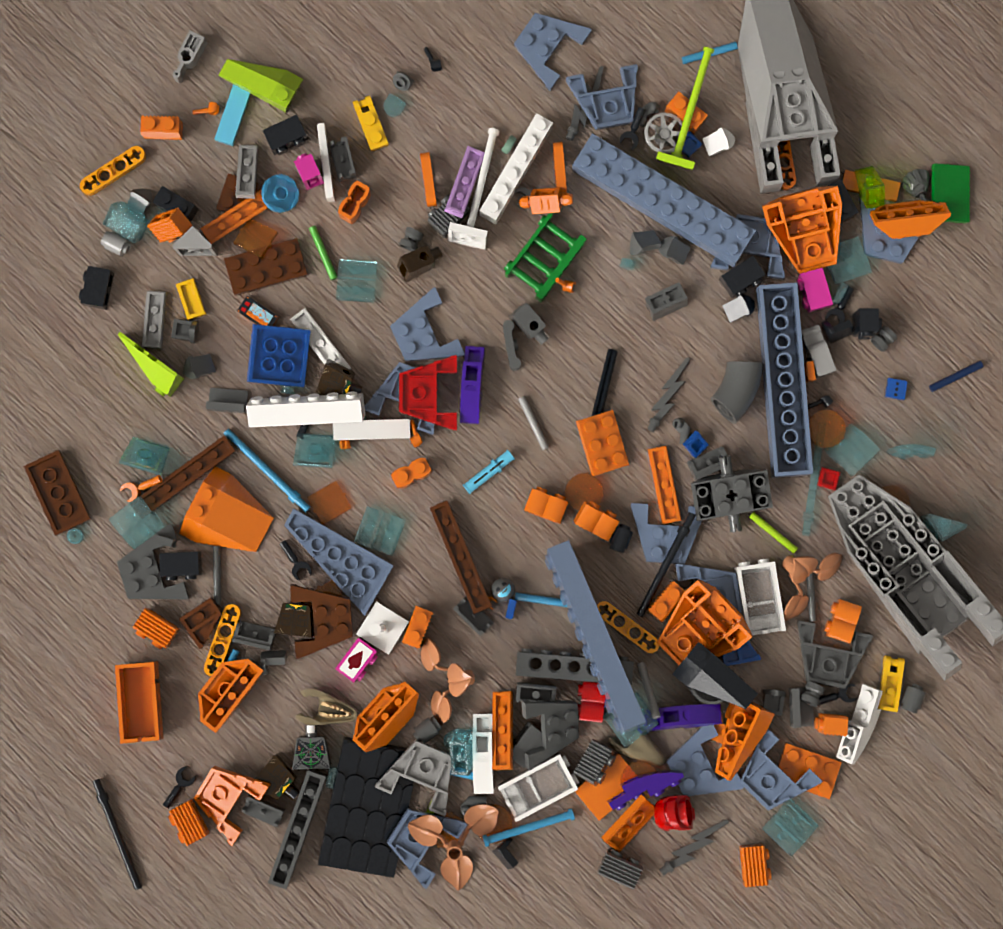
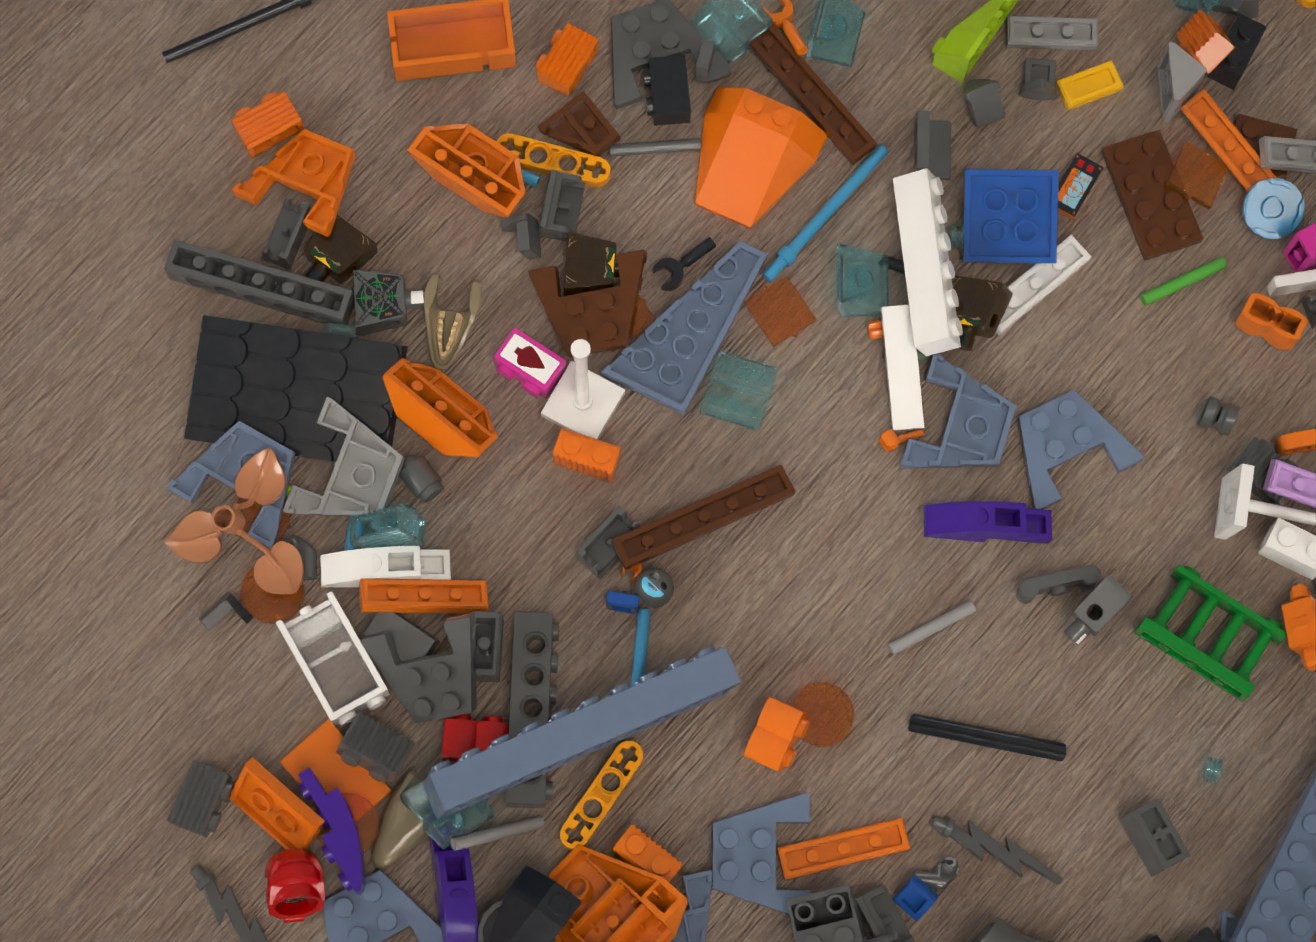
camera: 85 degrees right, 10 degrees down
black piece [163,767,196,809] -> none
clear light blue slope [336,259,377,303] -> none
orange brick [391,458,432,489] -> none
dark brown torso [397,245,443,282] -> none
red wing [399,355,457,431] -> none
nougat plant [421,637,475,725] -> none
medium azure pin [463,450,515,494] -> none
dark azure bar [482,808,575,847] -> none
orange brick [524,486,568,524] -> none
orange hand [555,278,576,293] -> none
orange plate [576,410,629,476] -> none
black brick [609,524,633,554] -> none
dark grey tile [630,230,662,255] -> none
black bar [636,512,696,617] -> none
dark grey tile [658,236,690,265] -> none

